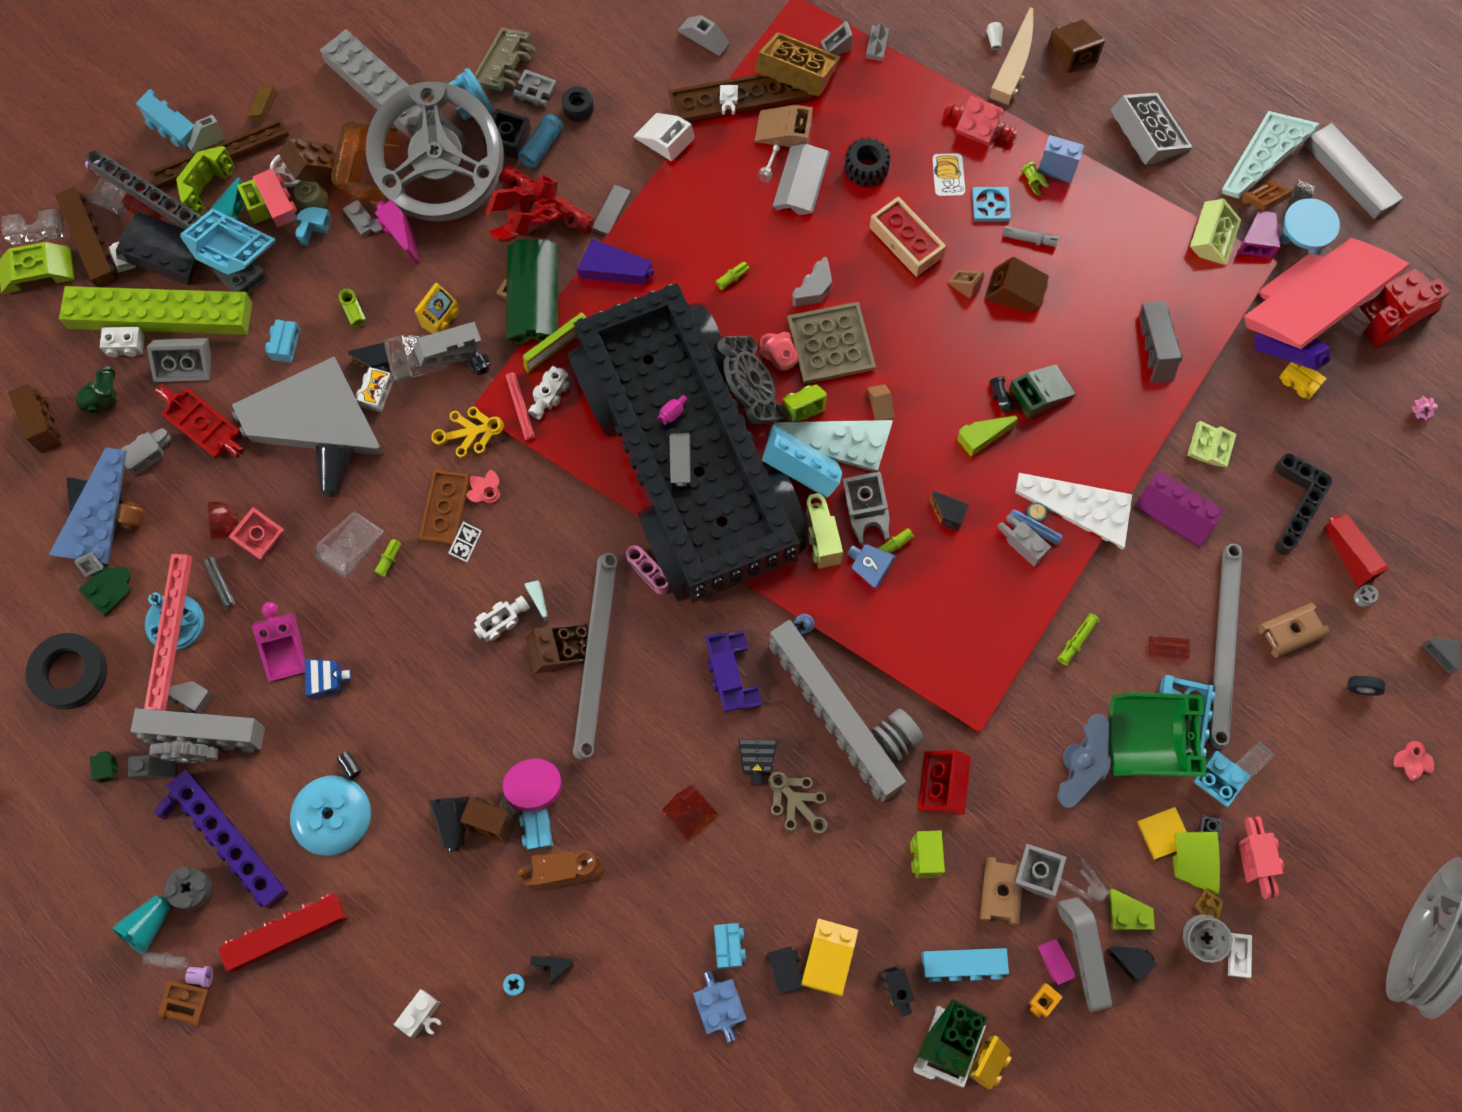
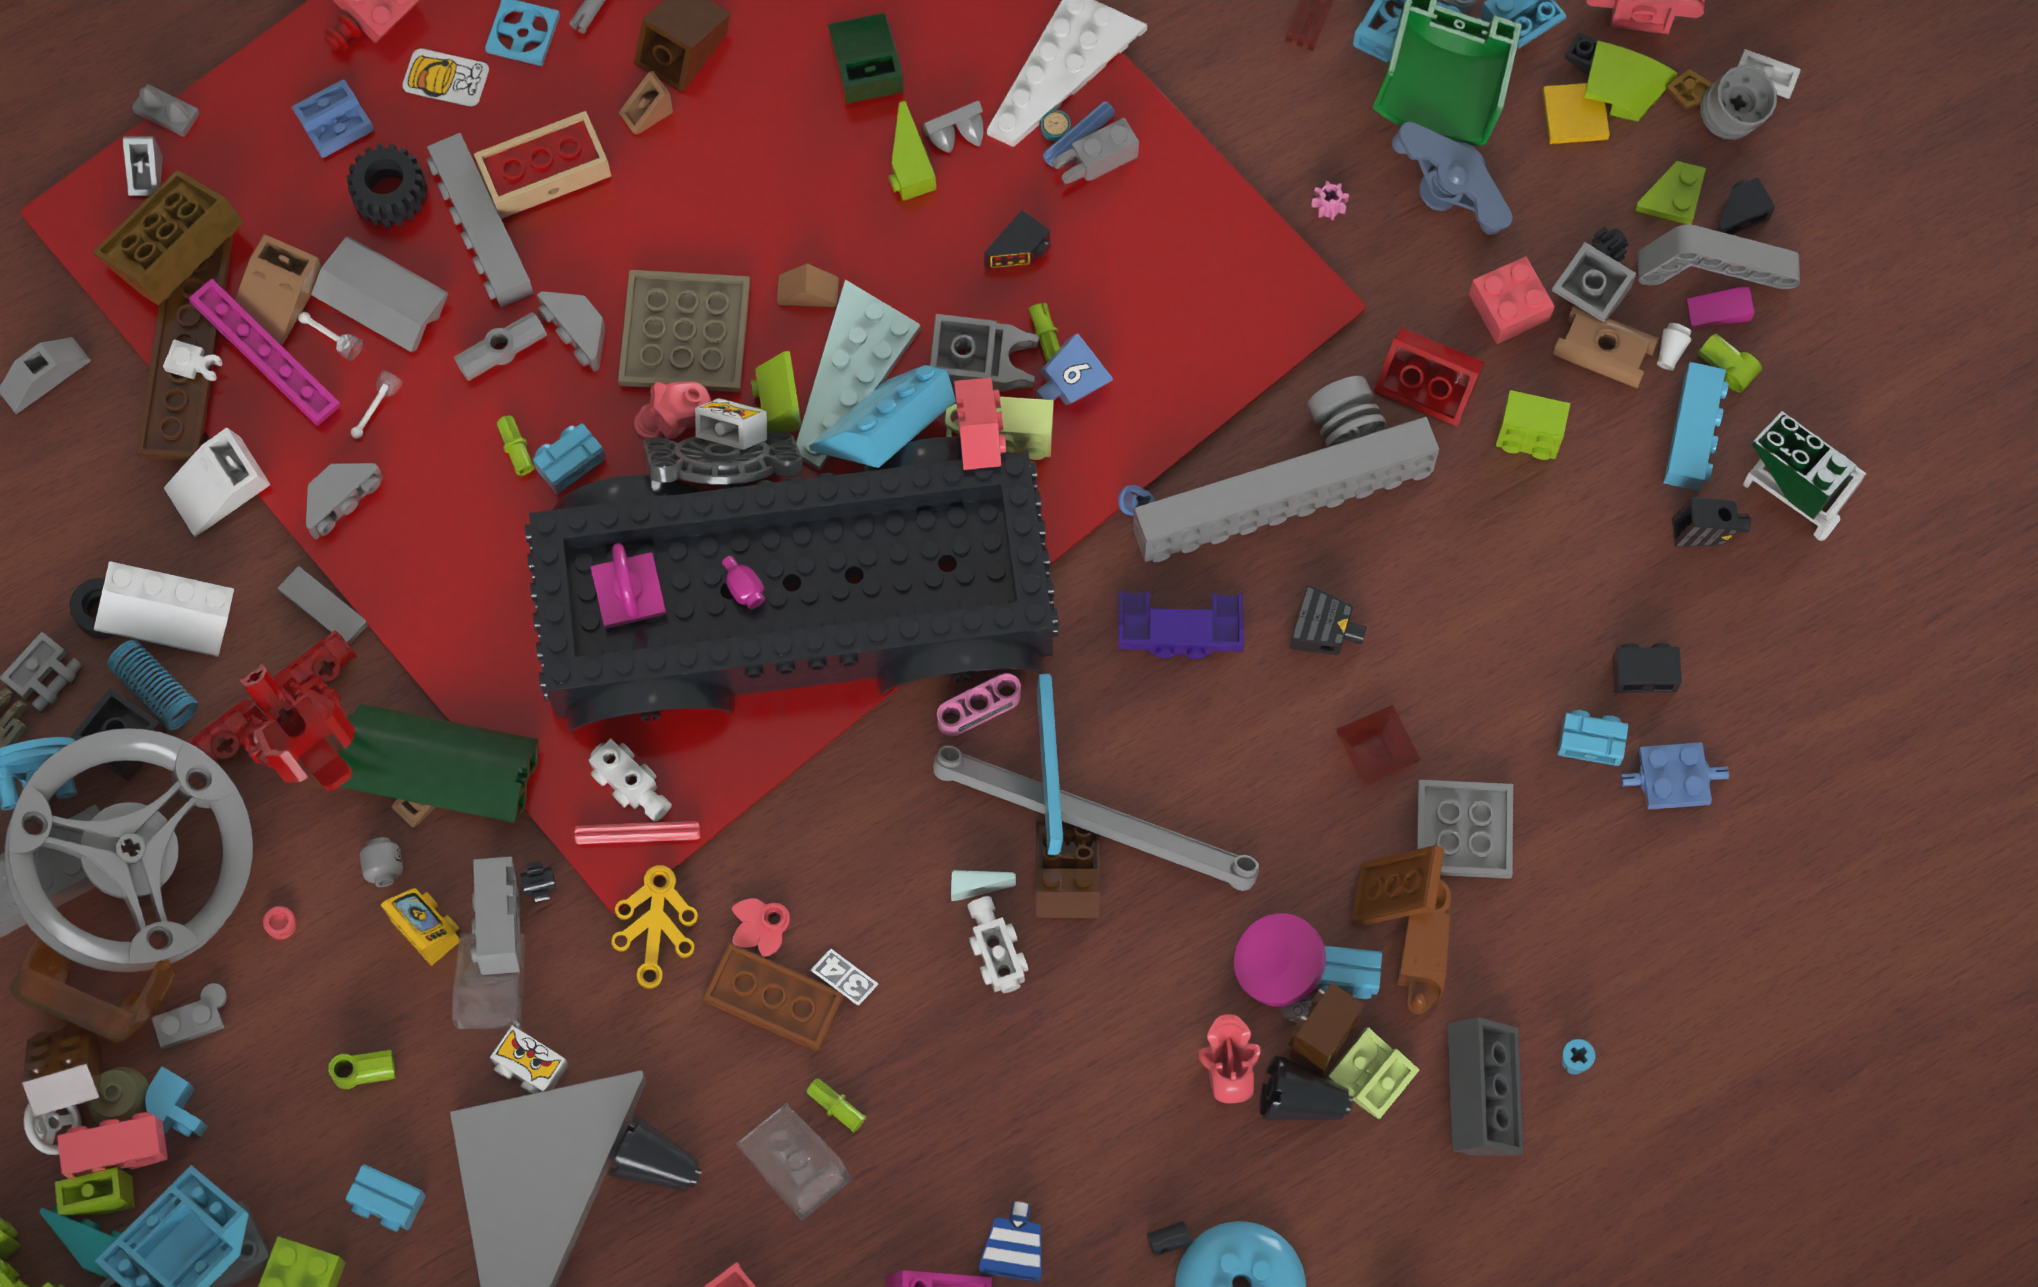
camera: 75 degrees left, 0 degrees up
black slope [348,342,392,372] -> none
dark pink slope [375,199,419,265] -> none
white brick [394,989,442,1038] -> none
lime tile [523,313,586,373] -> none
black slope [530,956,574,985] -> none
dark purple slope [577,239,654,285] -> none
light grey slope [670,433,691,486] -> none
dark tan plant [768,771,827,834] -> none
yellow slope [801,919,858,997] -> none
yellow slope [968,1035,1012,1089] -> none
black connector [989,377,1015,413] -> none
light orange brick [1028,983,1062,1018] -> none
lime pin [1057,613,1100,666] -> none
clear plant [1060,858,1109,903] -> none
none -> white slope [94,561,234,657]
none -> dark pink plate [189,279,340,426]
none -> coral tile [263,906,297,939]
none -> medium blue slope [292,79,375,158]
none -> light grey slope [306,463,384,540]
none -> hinge [351,370,403,439]
none -> light grey head [359,837,403,887]
none -> light grey brick [426,133,534,308]
none -> light grey piece [454,312,547,381]
none -> medium azure brick [533,423,606,494]
none -> dark pink tile [590,543,667,629]
none -> white brick [695,398,767,450]
none -> light grey tile [920,100,983,152]
none -> coral wedge [954,377,1006,470]
none -> medium azure tile [1037,674,1063,855]
none -> coral head [1198,1014,1261,1103]
none -> bright pink gear [1311,181,1349,220]
none -> yellowish green slope [1325,1027,1419,1119]
none -> dark orange tile [1351,845,1445,926]
none -> light grey plate [1416,780,1513,879]
none -> dark grey slope [1447,1017,1524,1156]
none -> coral brick [1469,256,1555,345]
none -> black gear [1591,227,1628,262]
none -> white cone [1656,323,1692,370]
none -> lime piece [1698,333,1762,392]

